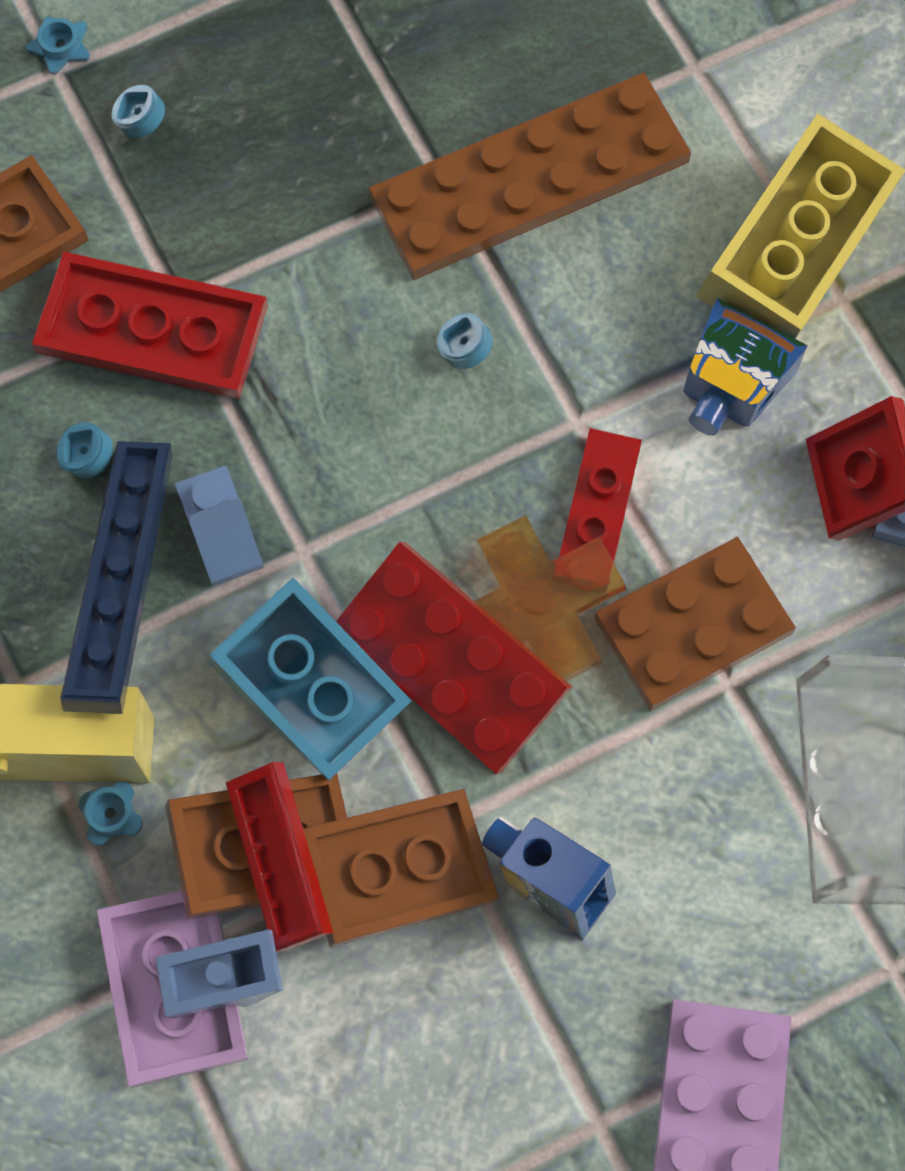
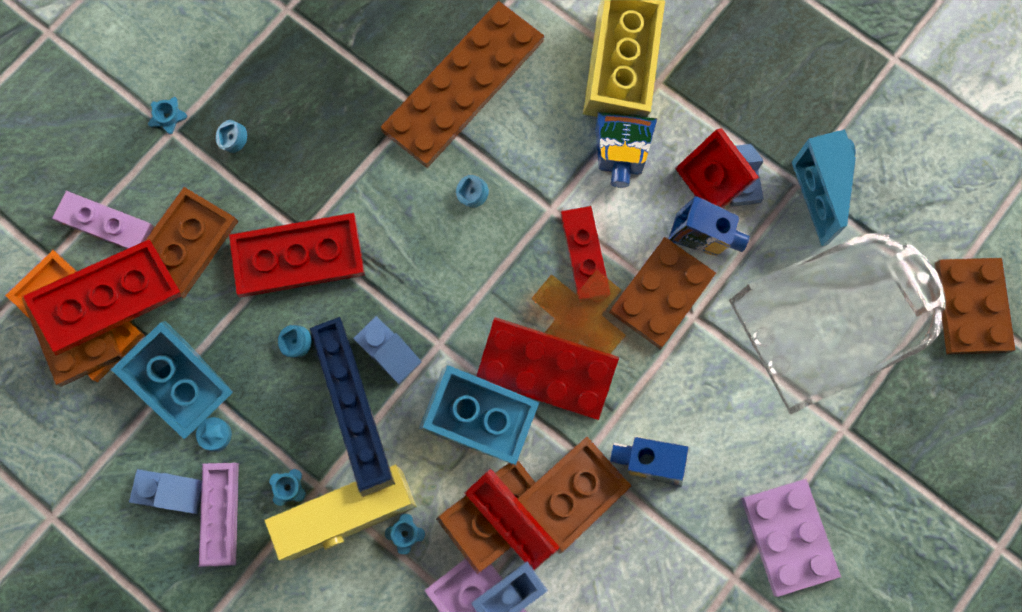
camera: 25 degrees left, 5 degrees up
none -> blue torso [668,196,750,256]

